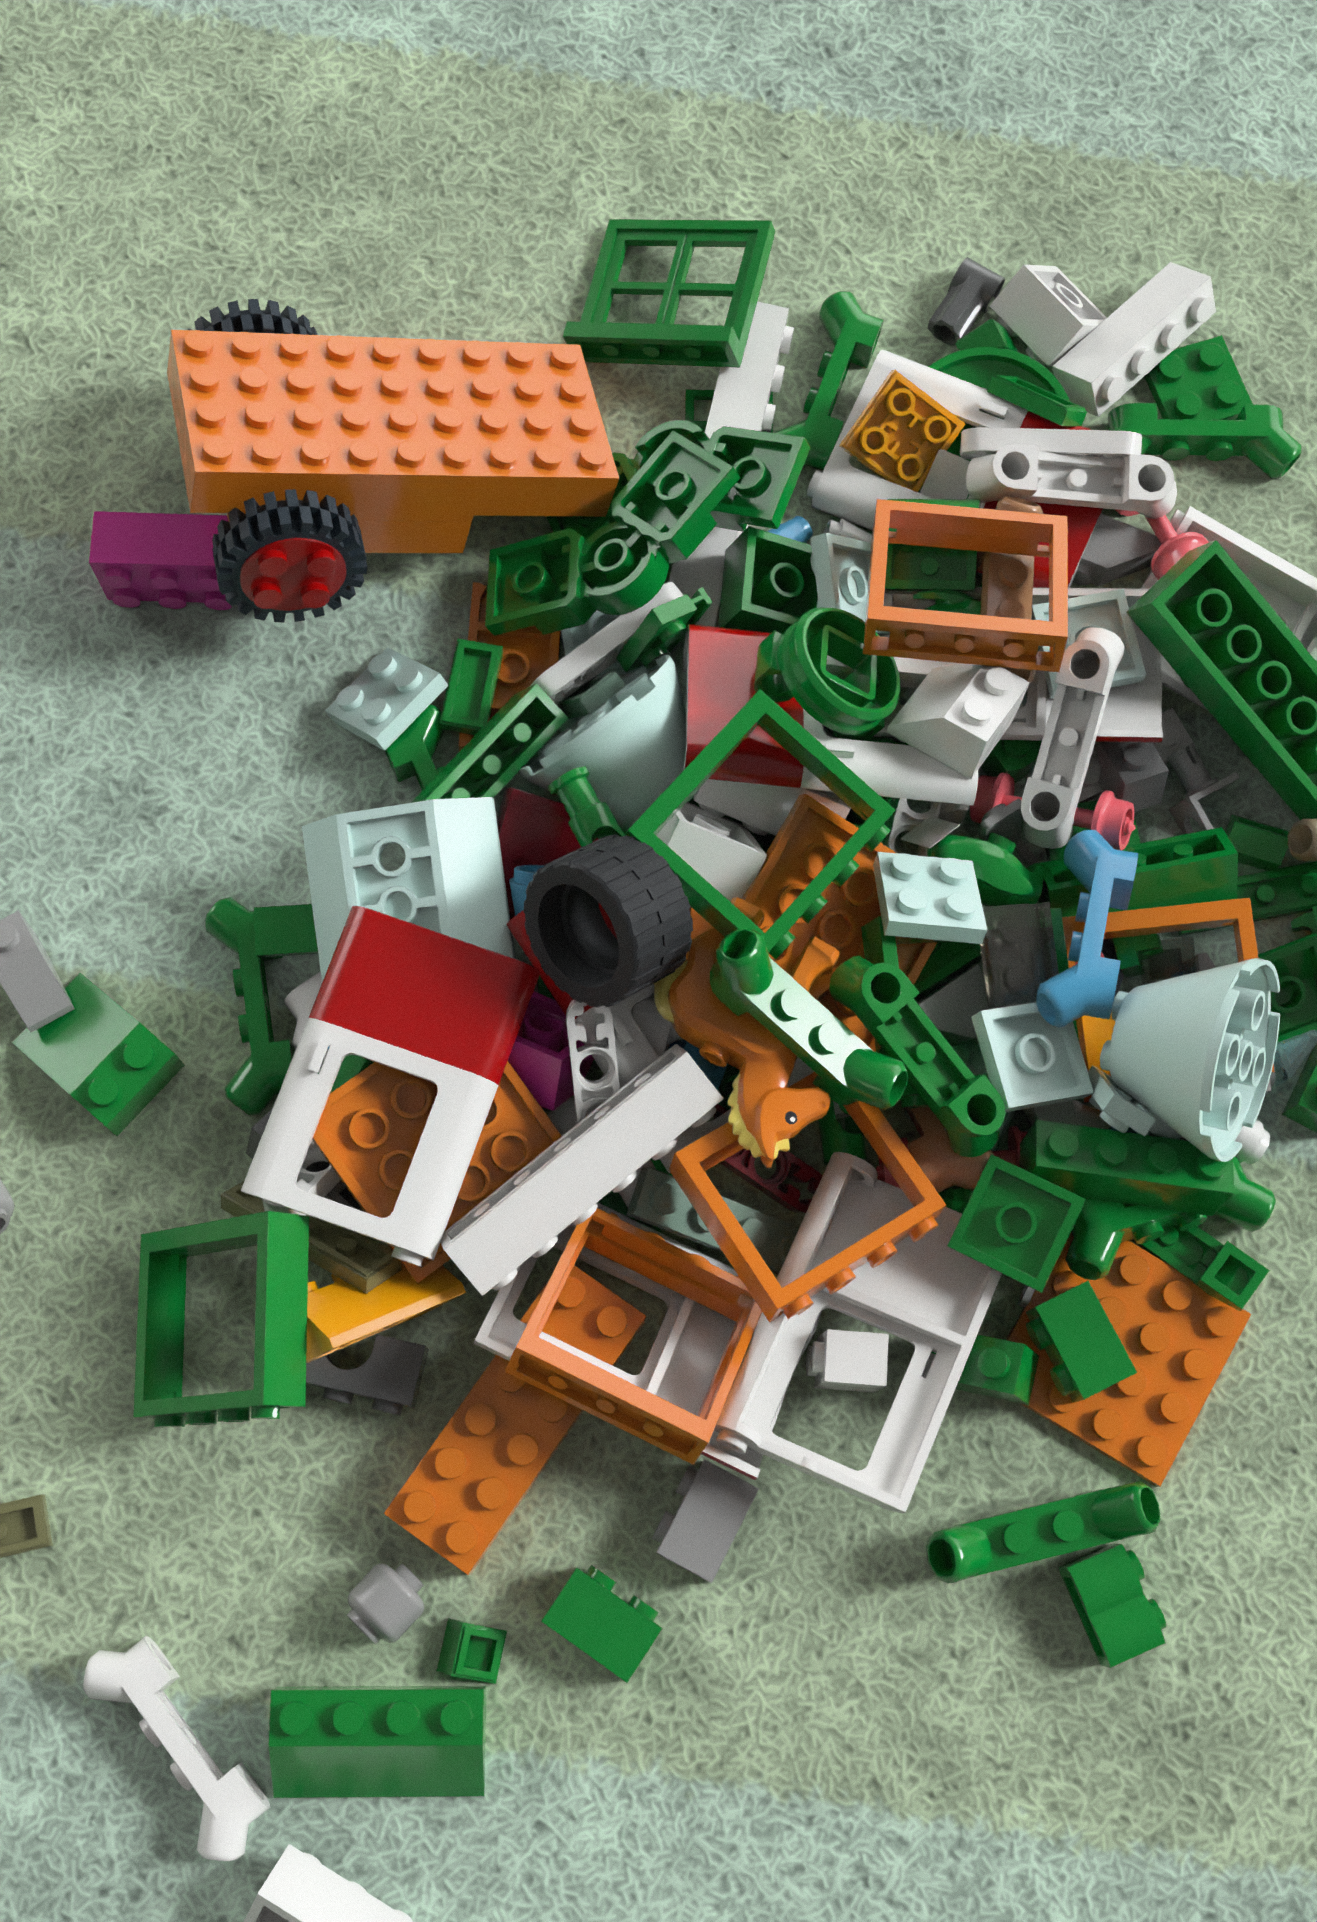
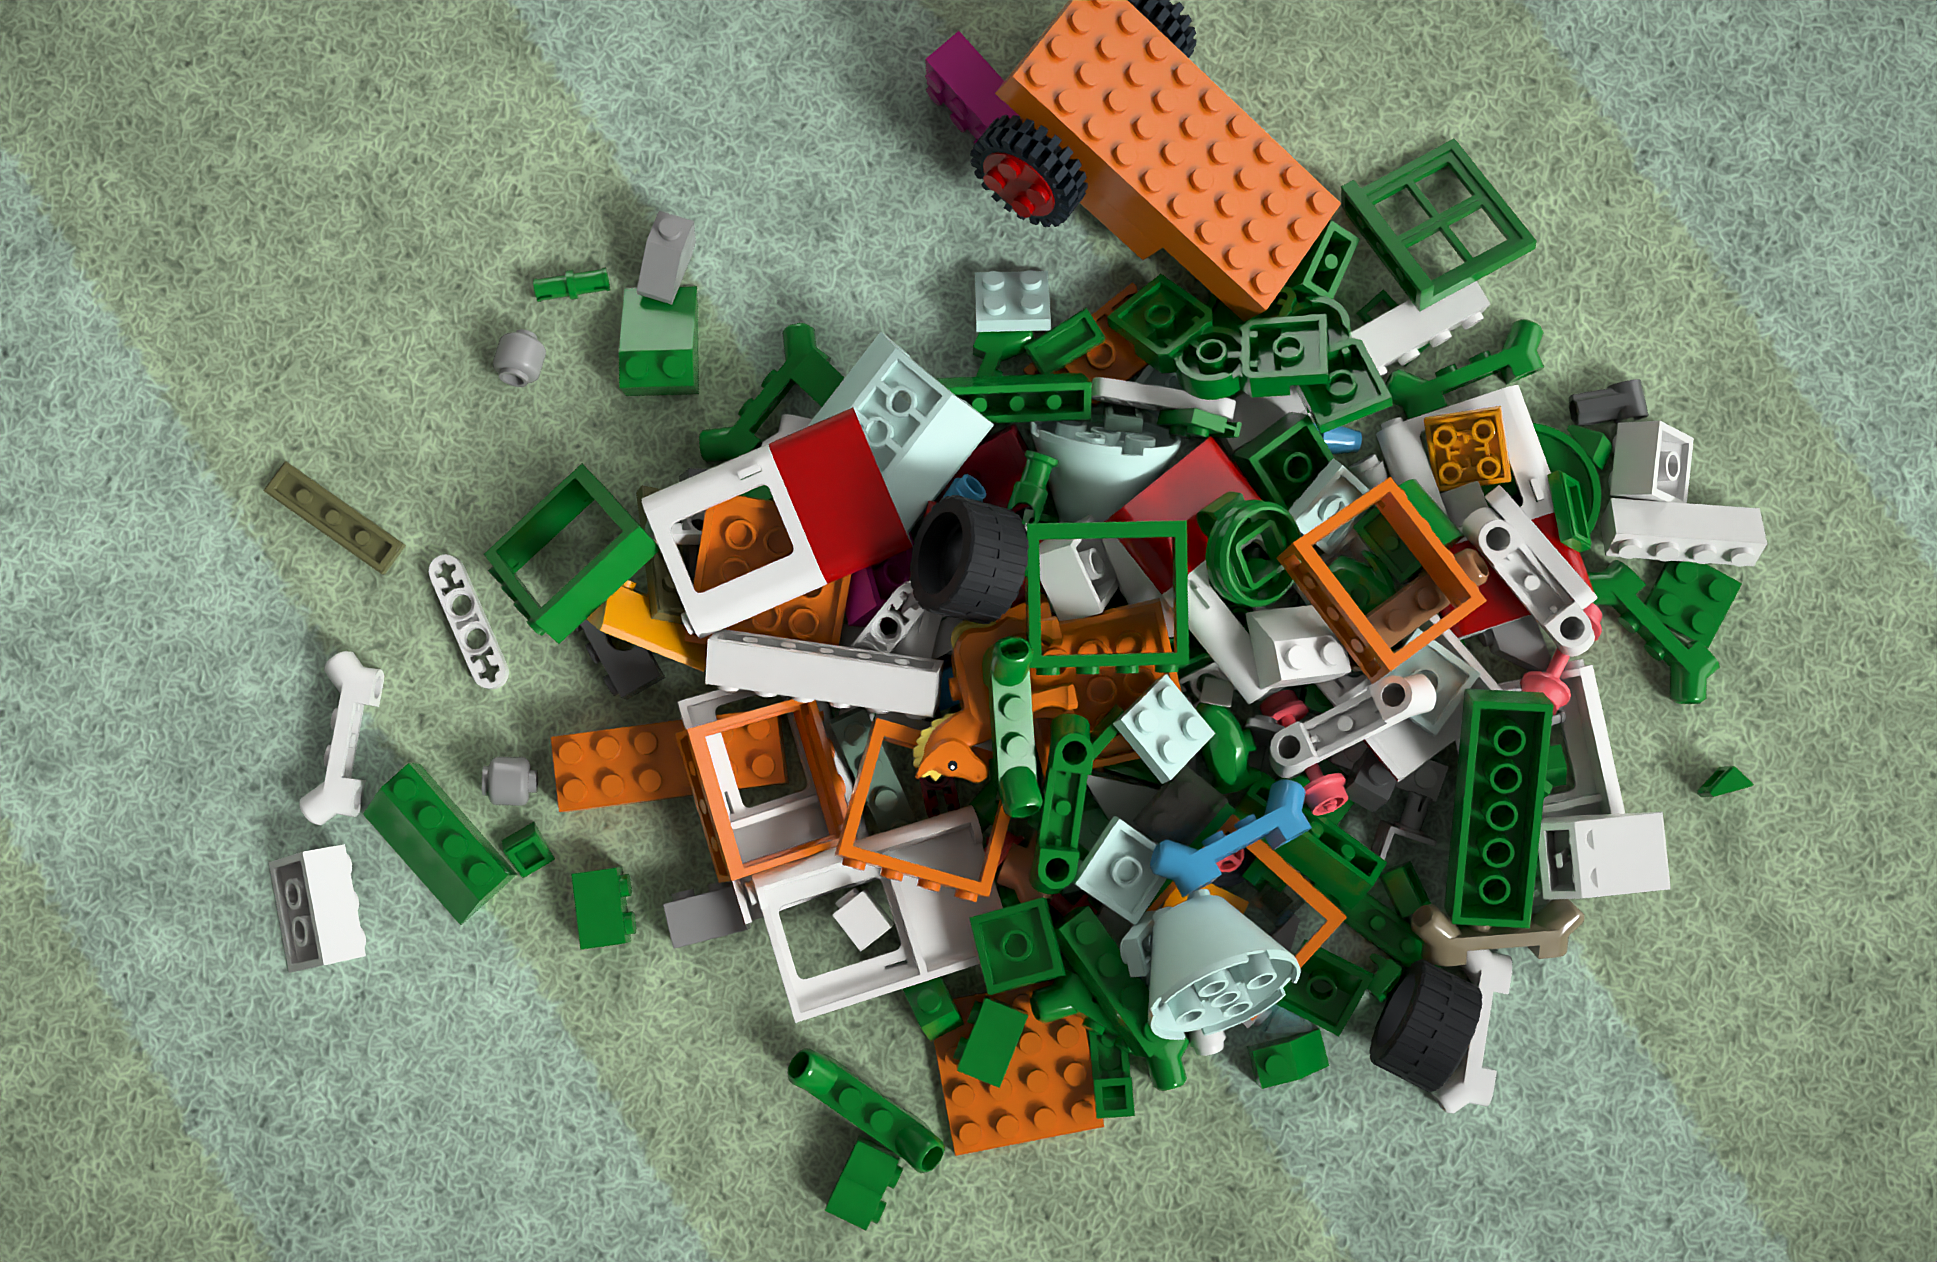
camera: 55 degrees right, 10 degrees up
none -> white beam [428,554,509,689]
none -> green brick [1284,220,1360,303]

